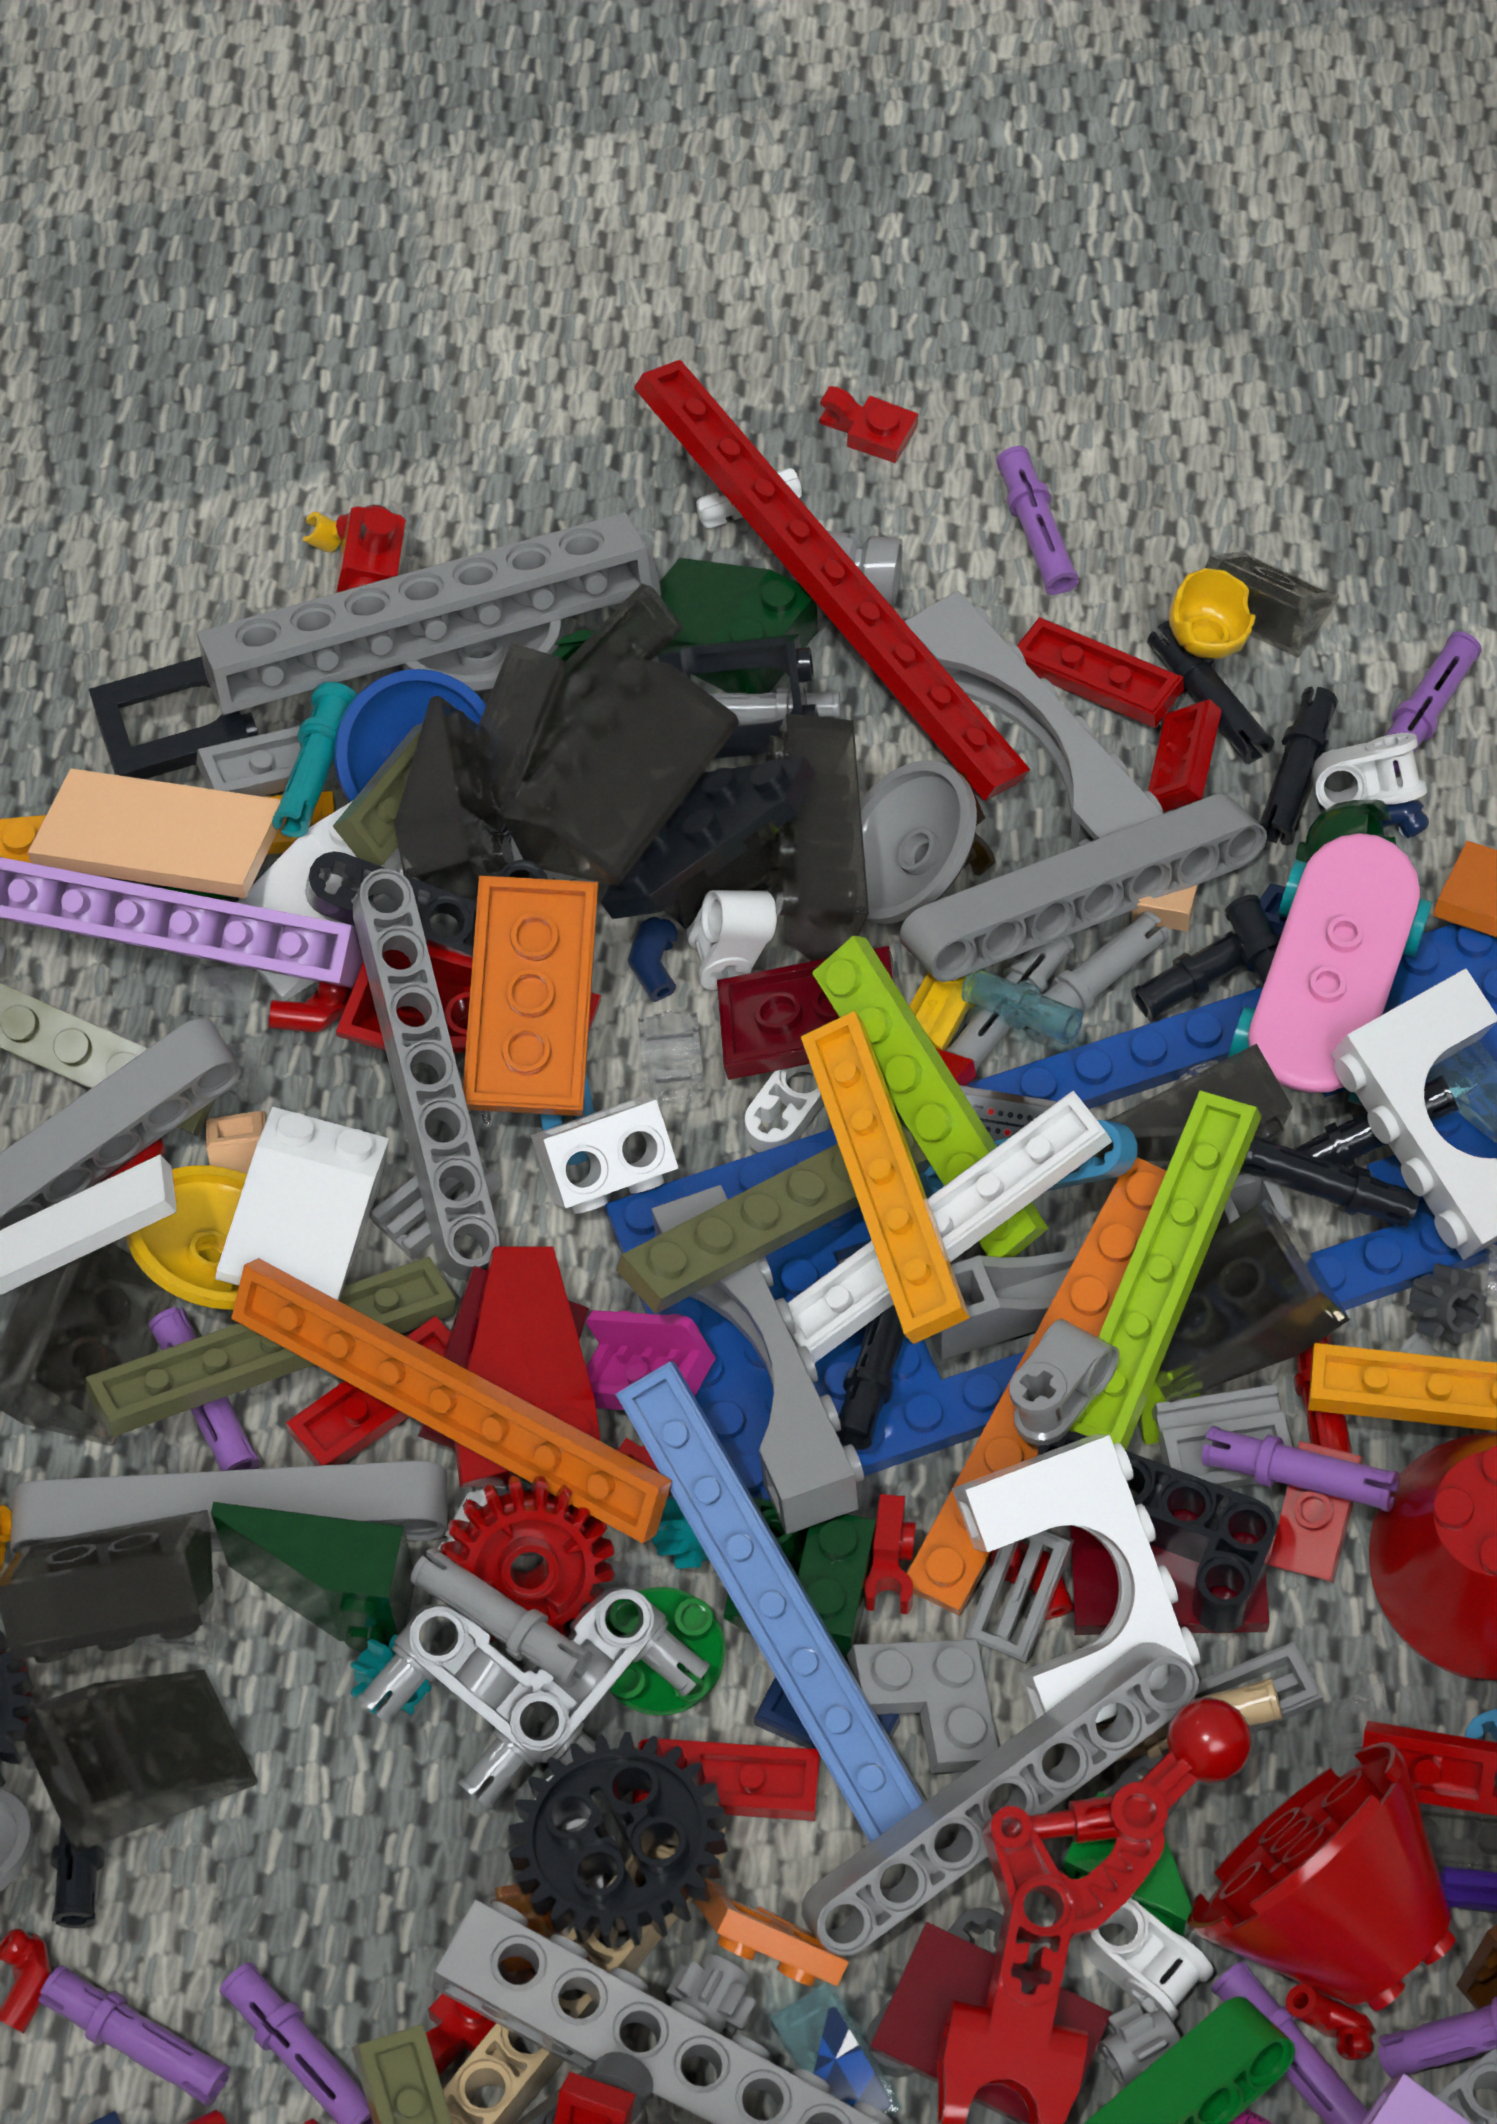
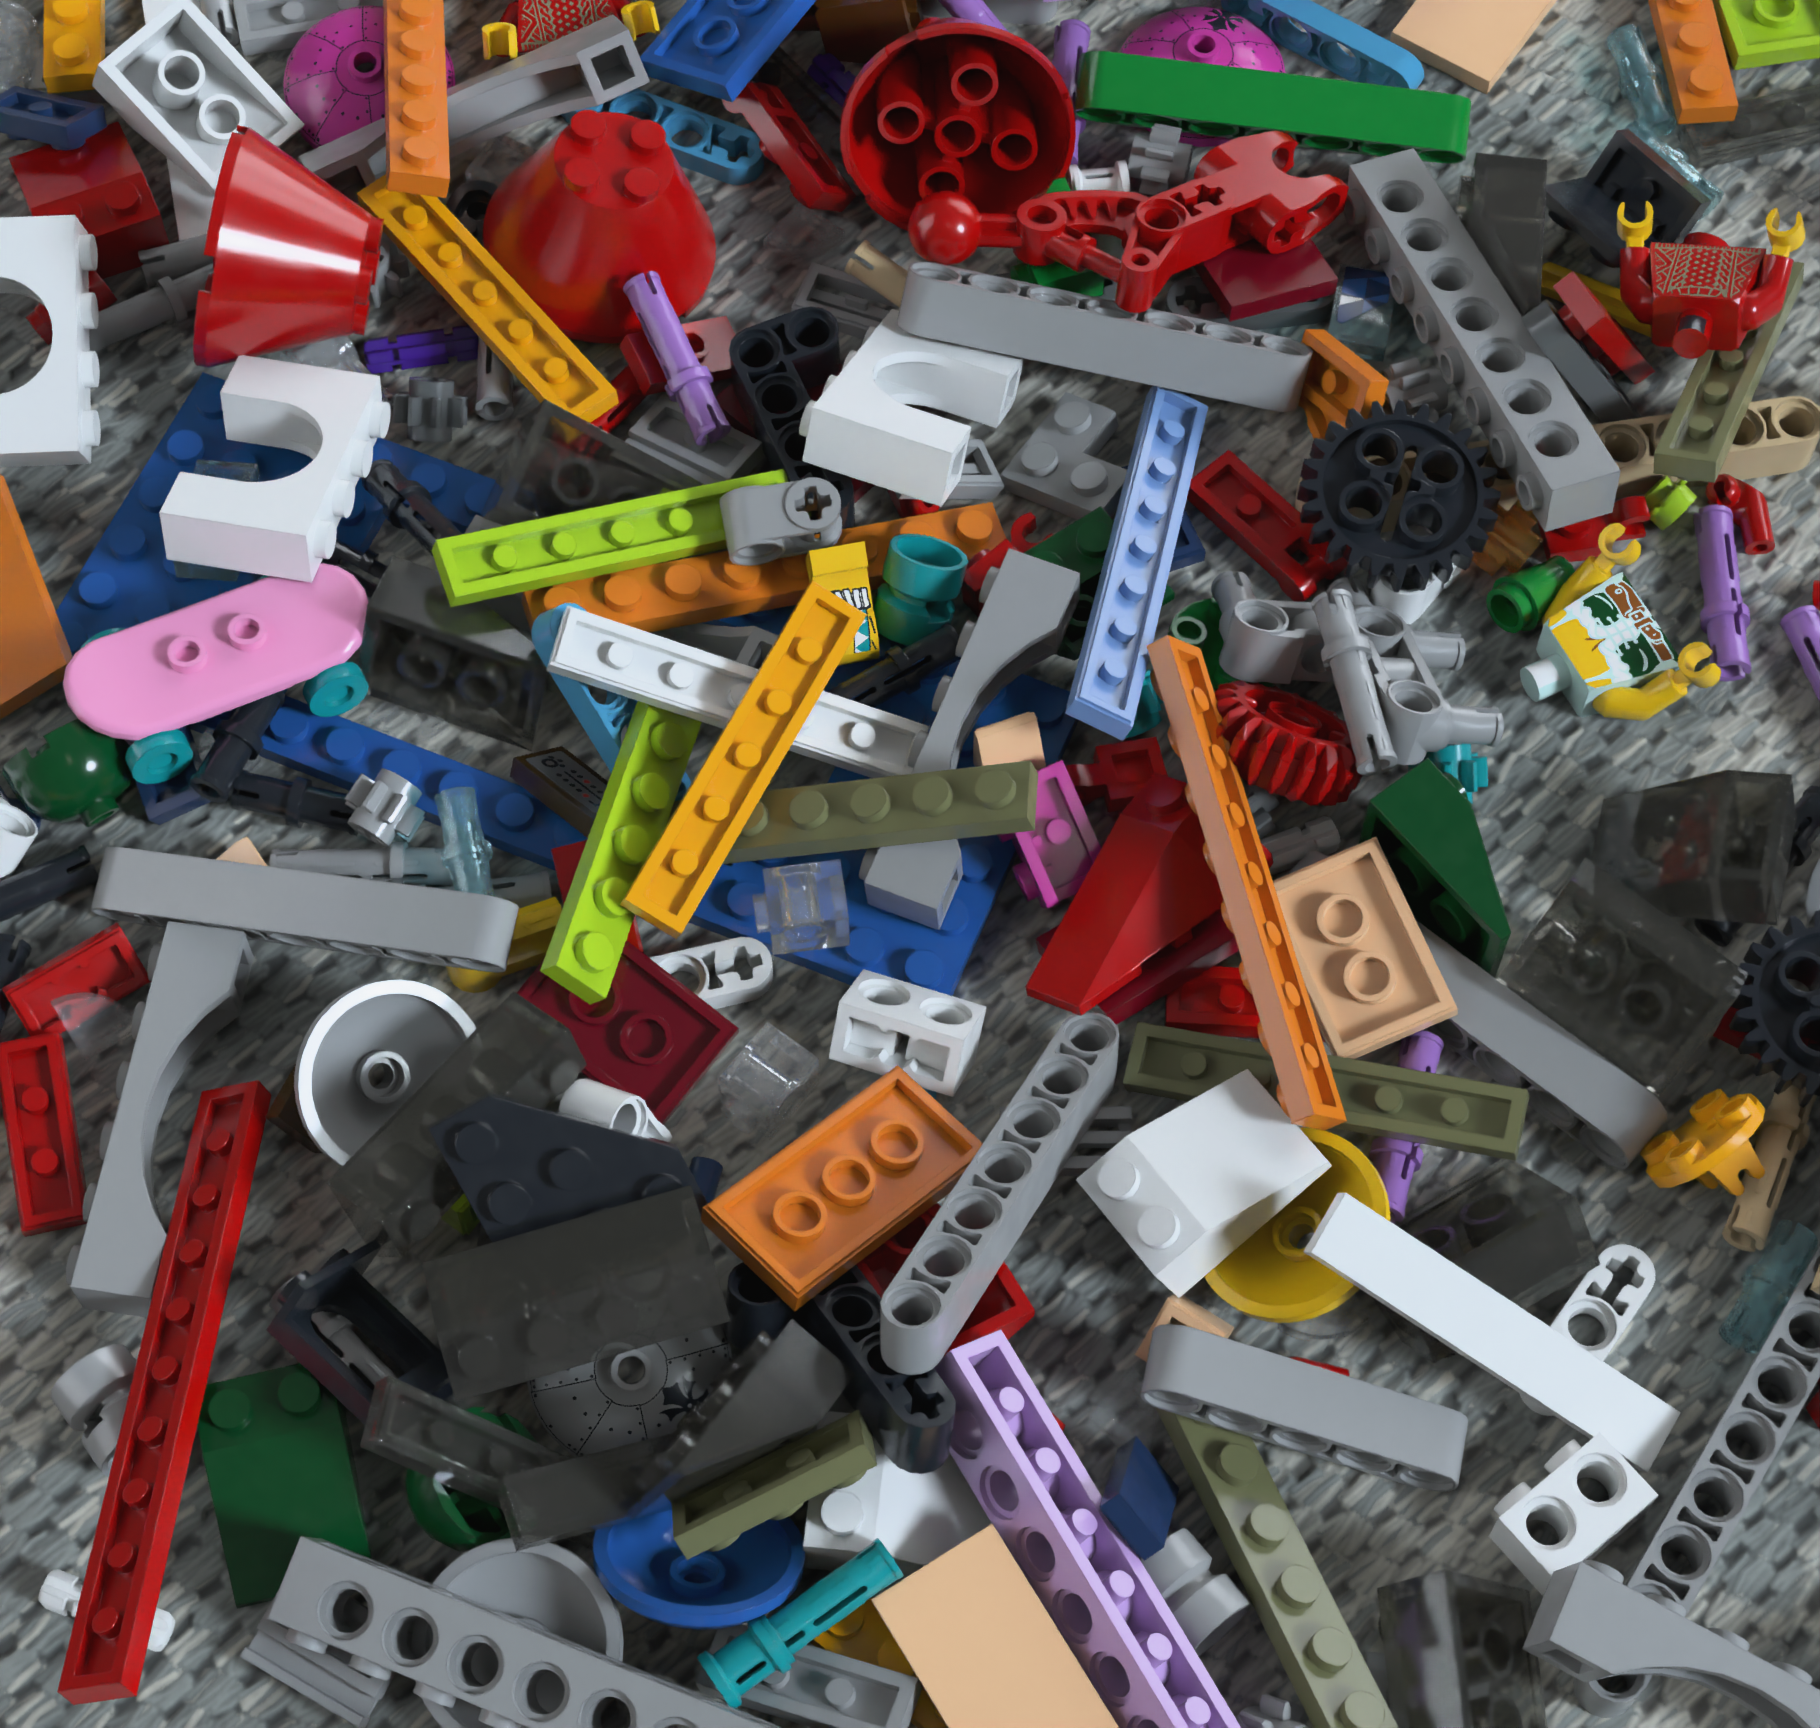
camera: 140 degrees left, 5 degrees up
none -> clear tile [50,993,133,1061]
none -> light grey gear [345,768,425,848]
none -> clear brick [752,859,850,955]
none -> yellow leg [805,541,880,666]
none -> teal wheel [873,534,968,646]
none -> light nougat slope [973,712,1046,770]
none -> dark blue tile [1100,1436,1179,1561]
none -> light grey wheel [1140,1528,1252,1657]
none -> light nougat tile [1273,837,1458,1059]
none -> green cone [1486,555,1575,633]
none -> torso [1520,523,1721,721]

